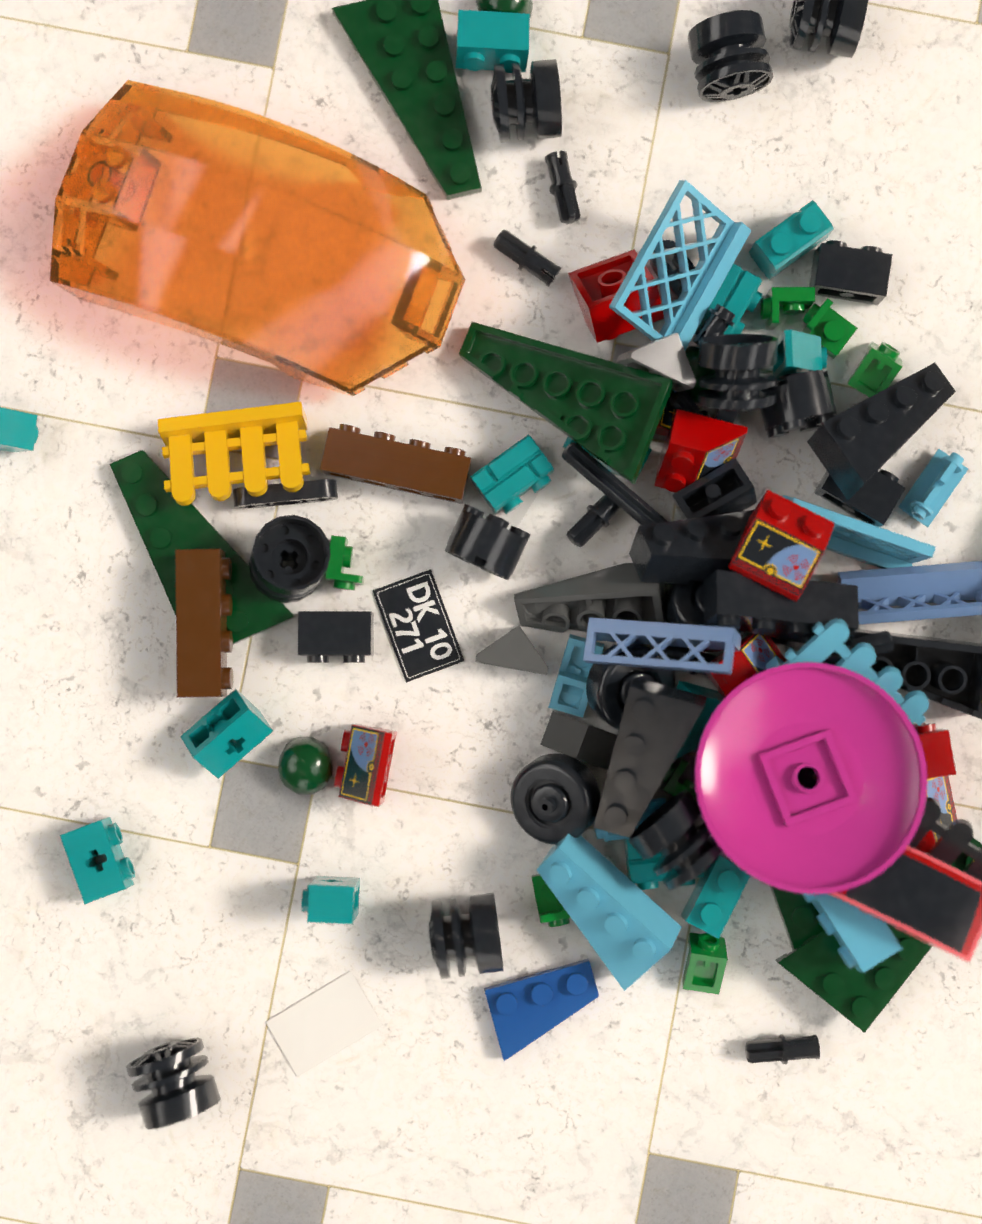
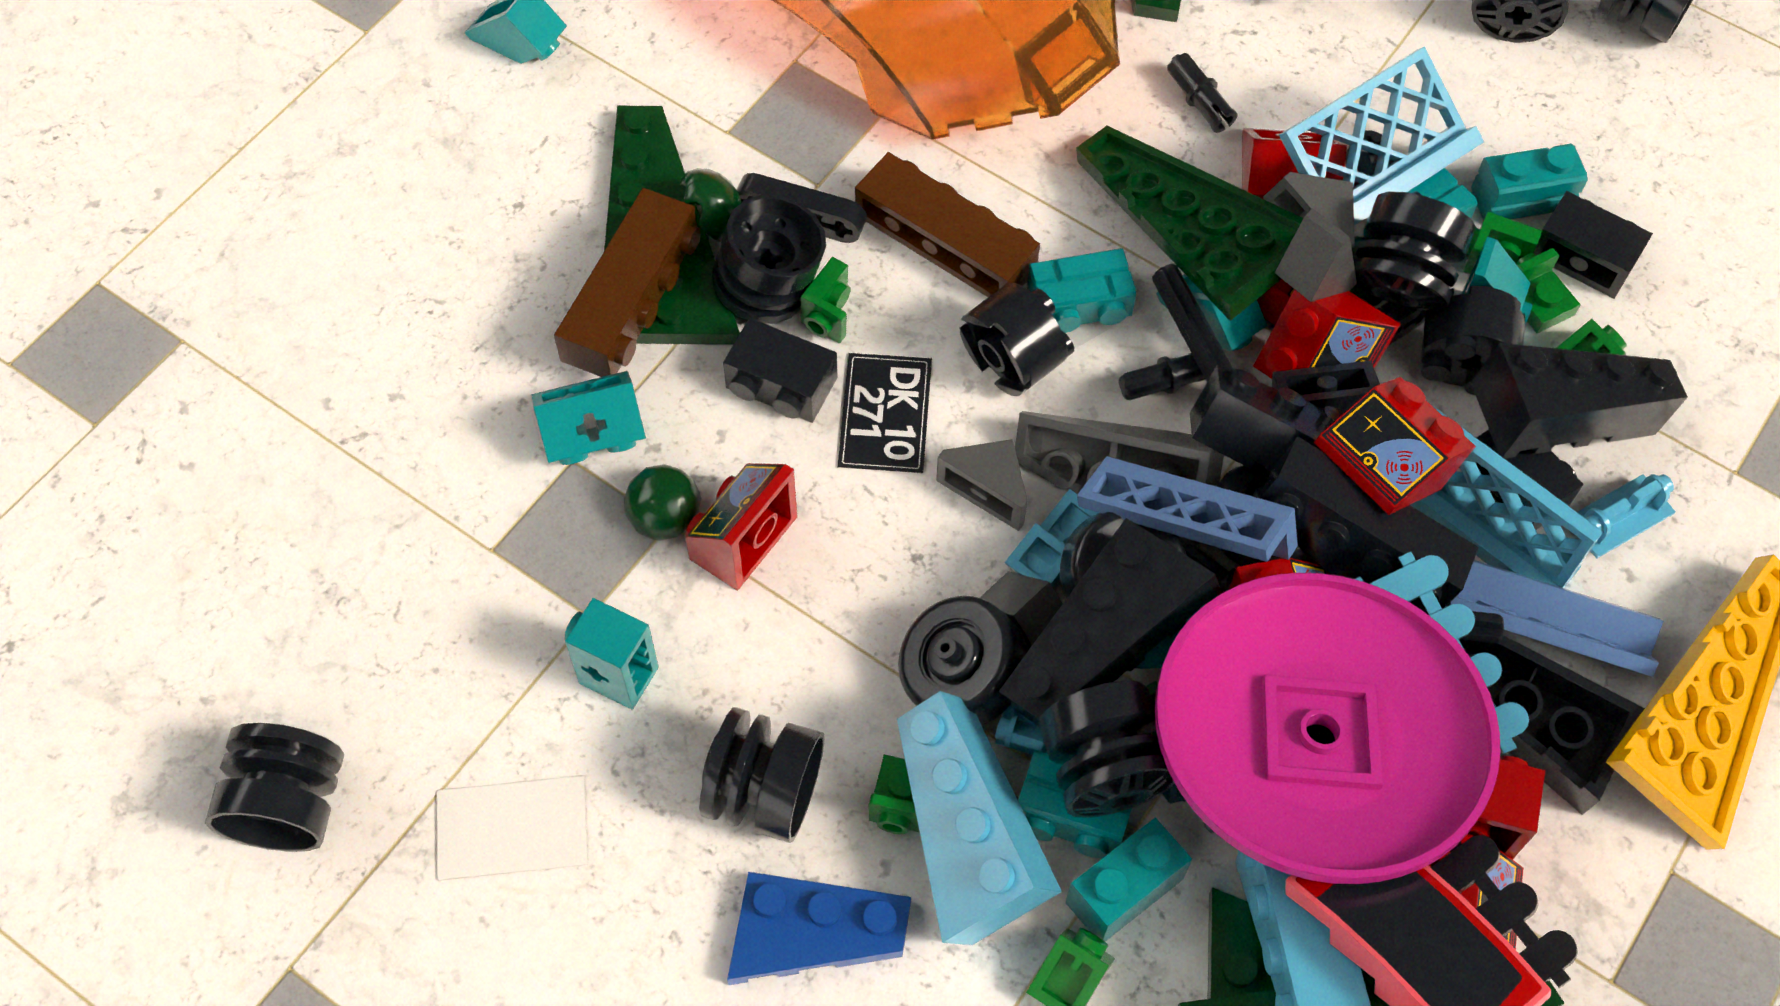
camera: 25 degrees right, 25 degrees down
teal brick [60,817,135,904] -> none
yellow fence [157,401,310,506] -> none
black axle [545,151,581,224] -> none
none -> dark green hair [679,168,742,242]
none -> dark grey slope [1275,208,1357,302]

